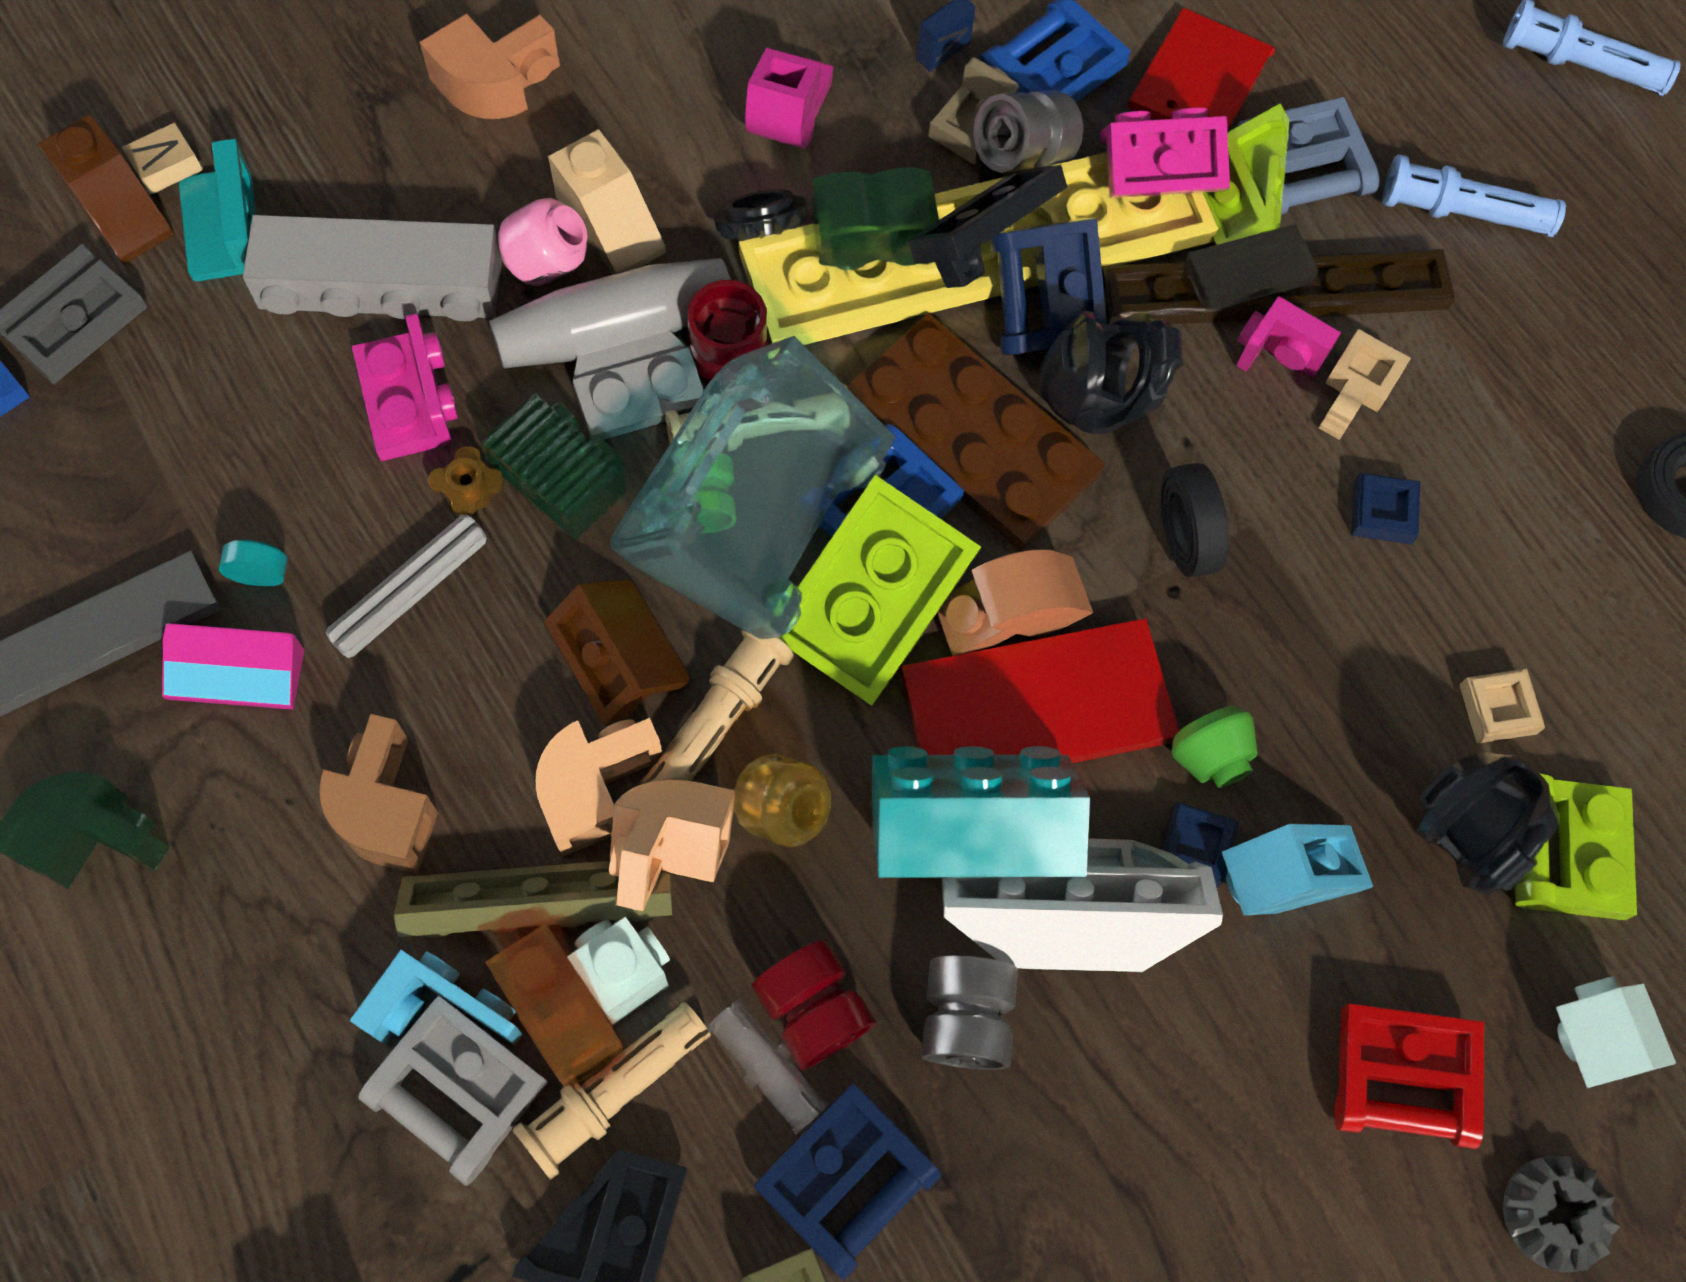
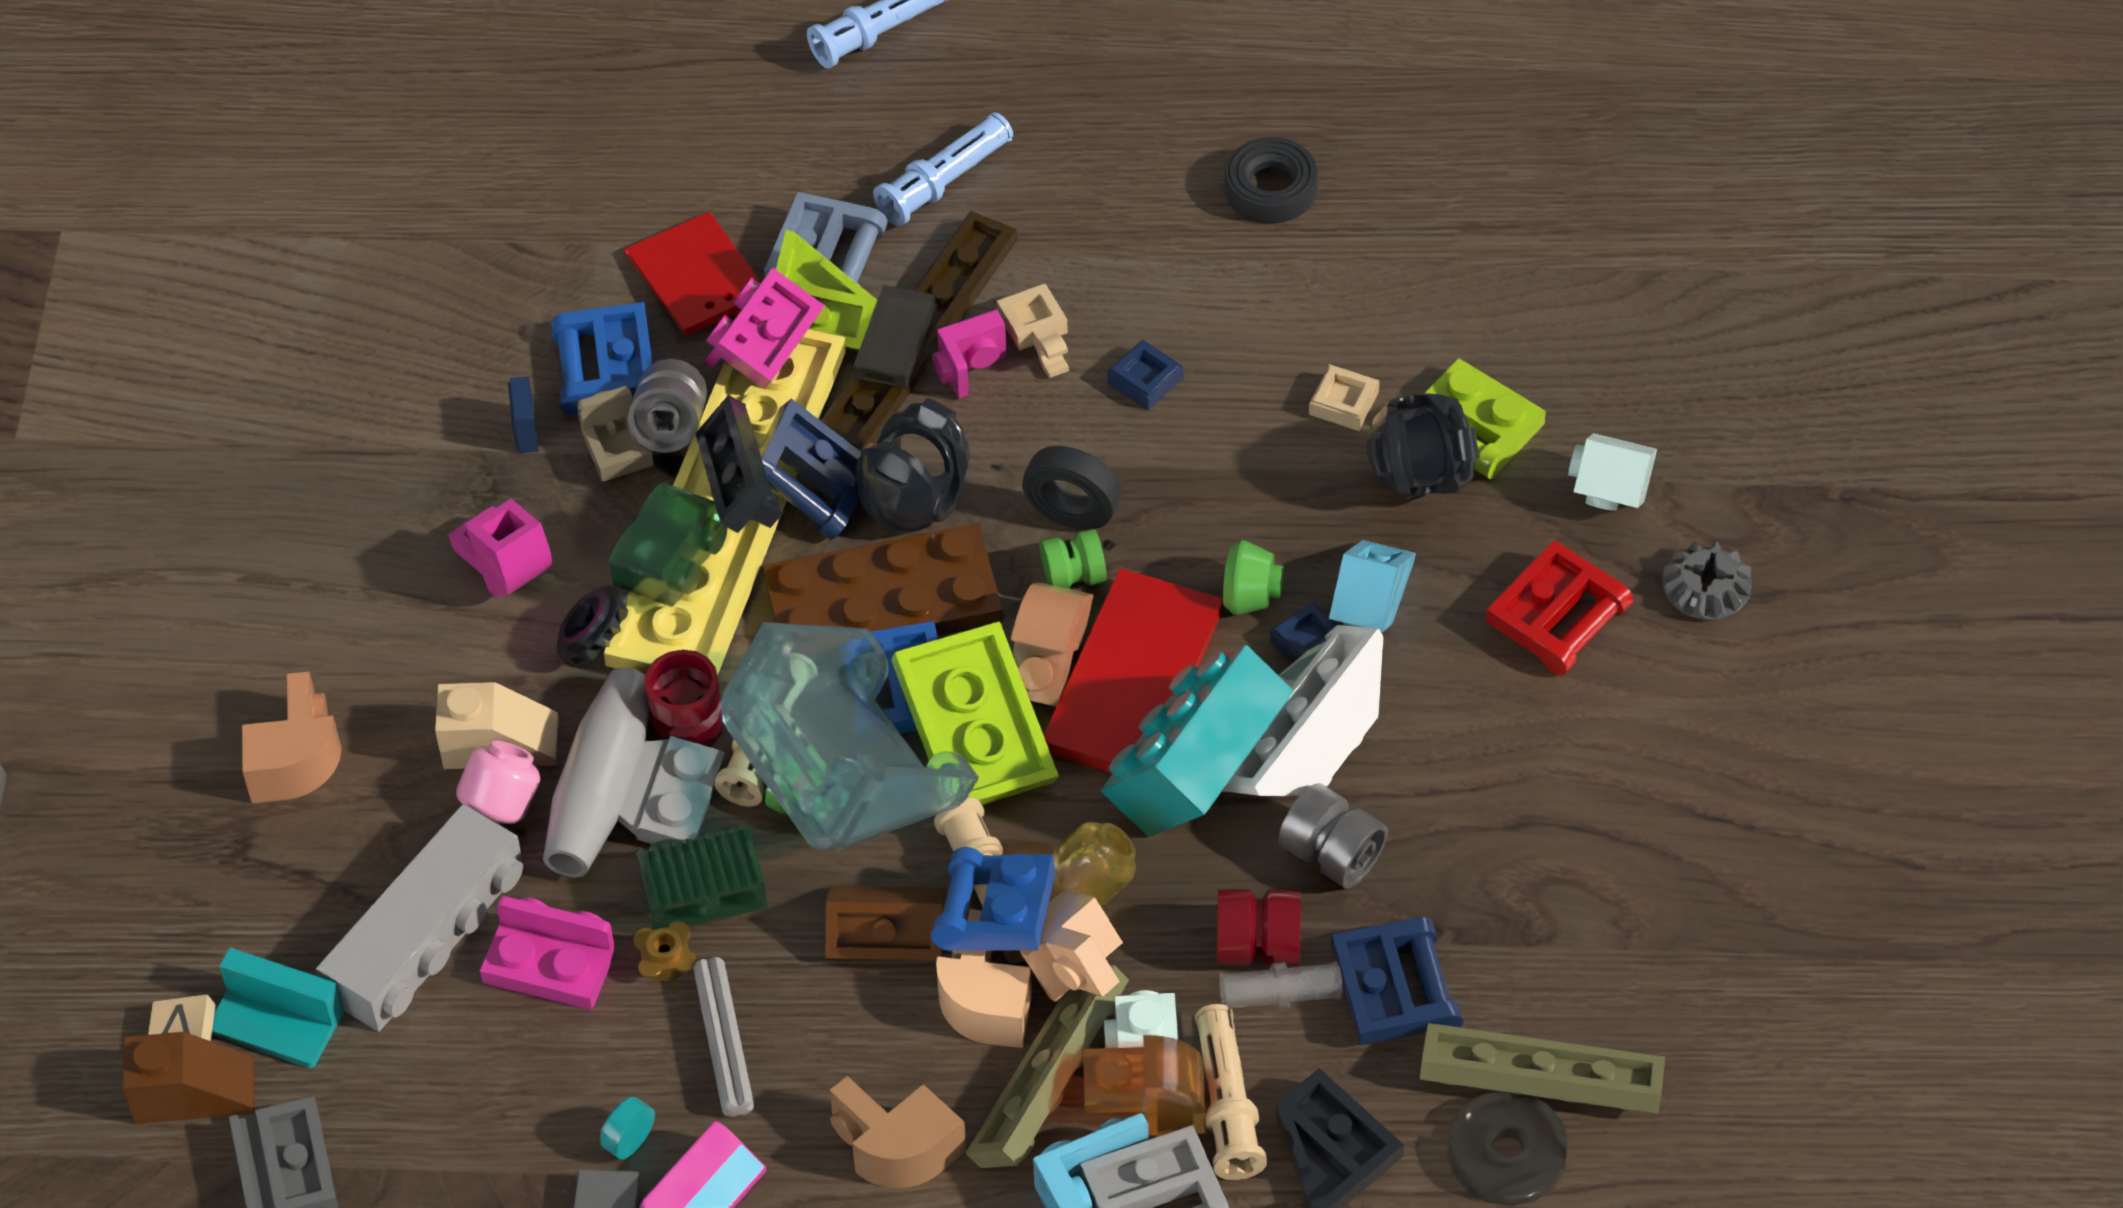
camera: 50 degrees left, 15 degrees down
none -> blue plate [931,847,1056,951]
none -> bright green wheel [1039,528,1107,589]

